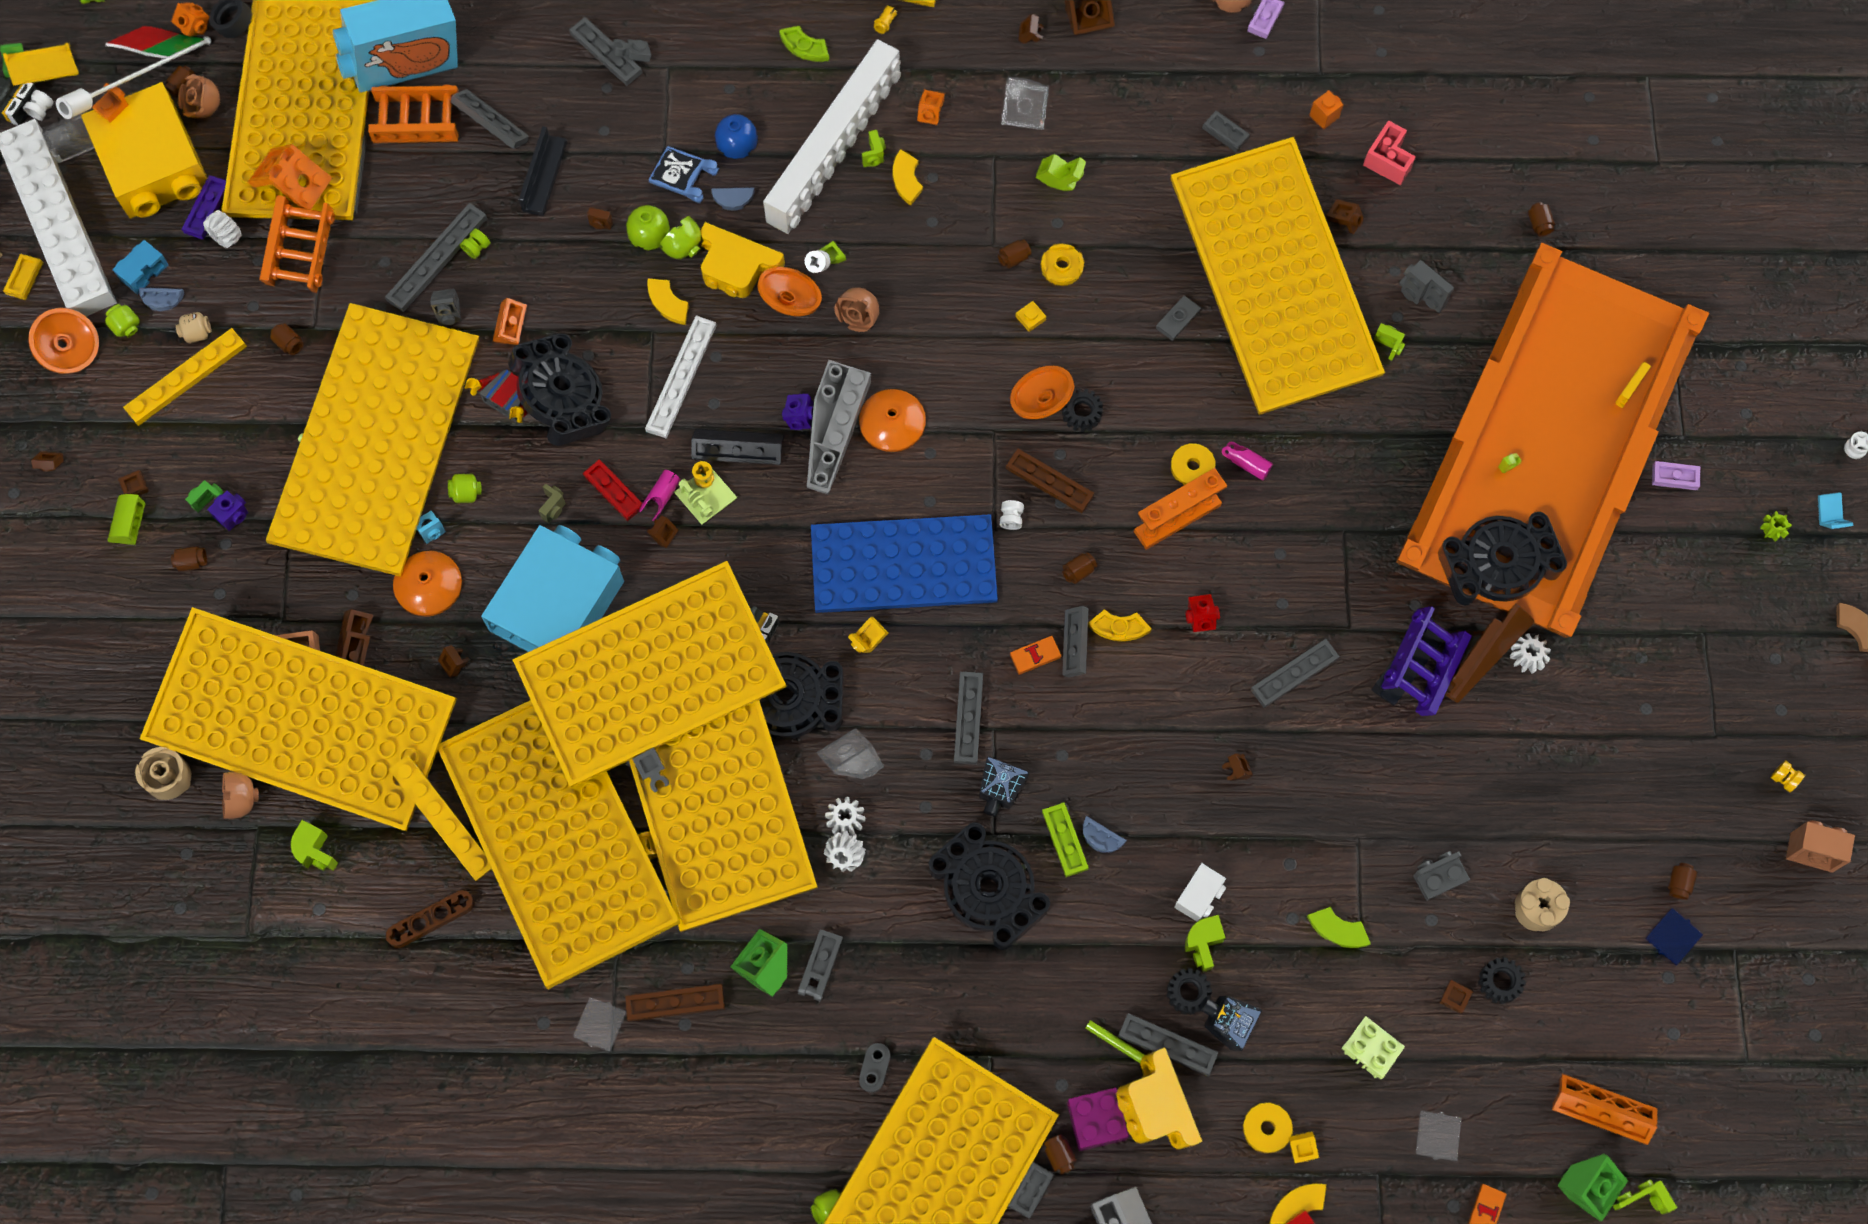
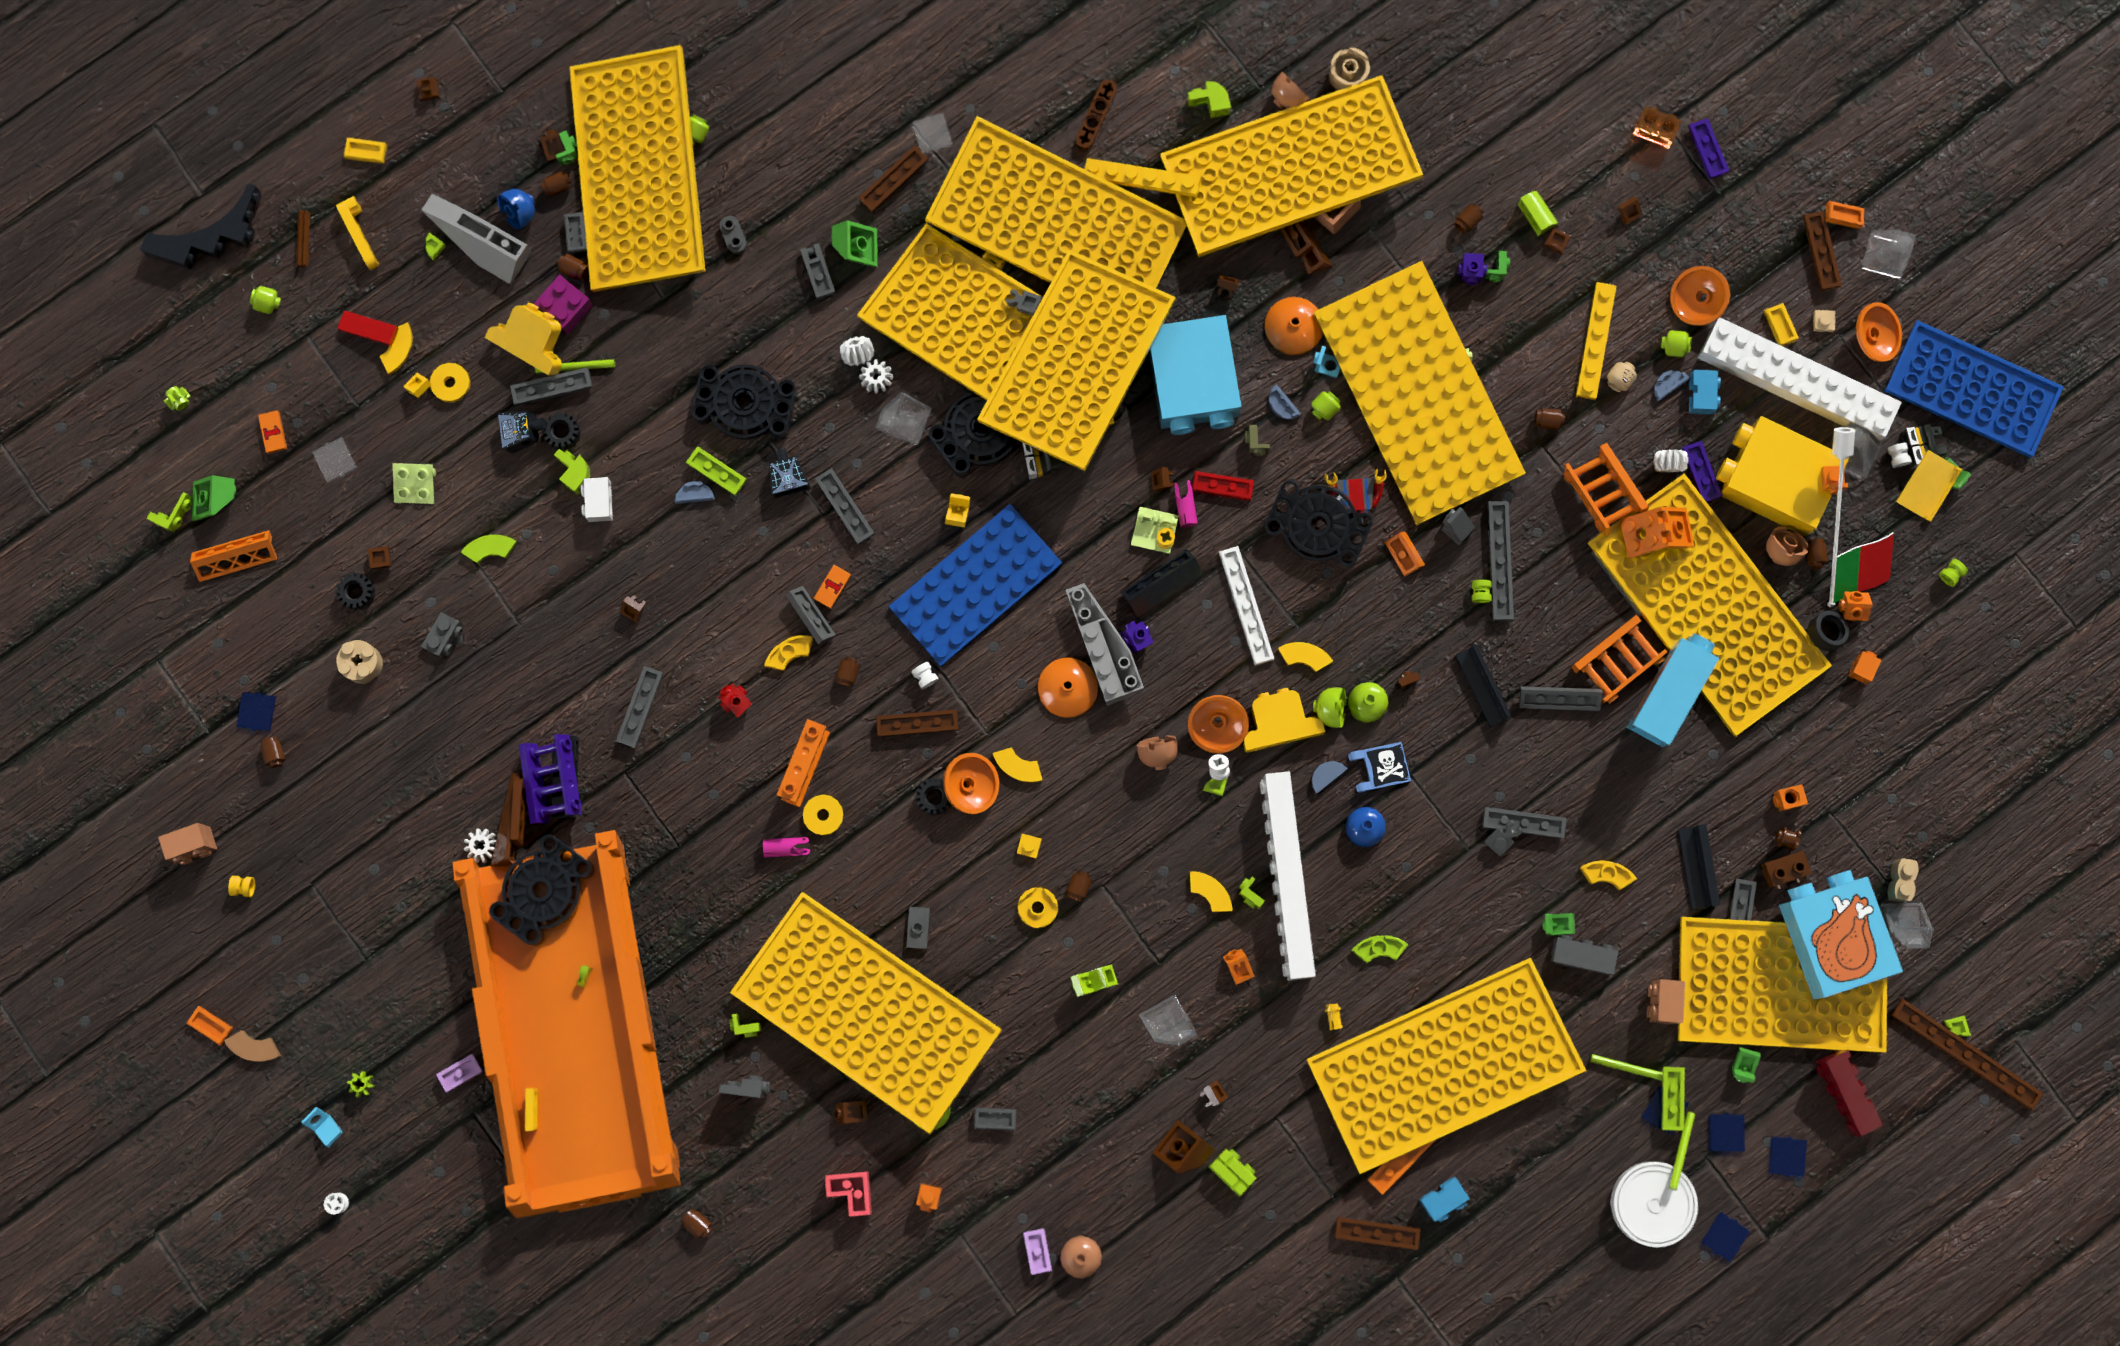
camera: 145 degrees right, 10 degrees up
none -> yellow tile [993,747,1043,783]
none -> sand blue tile [1269,384,1301,420]

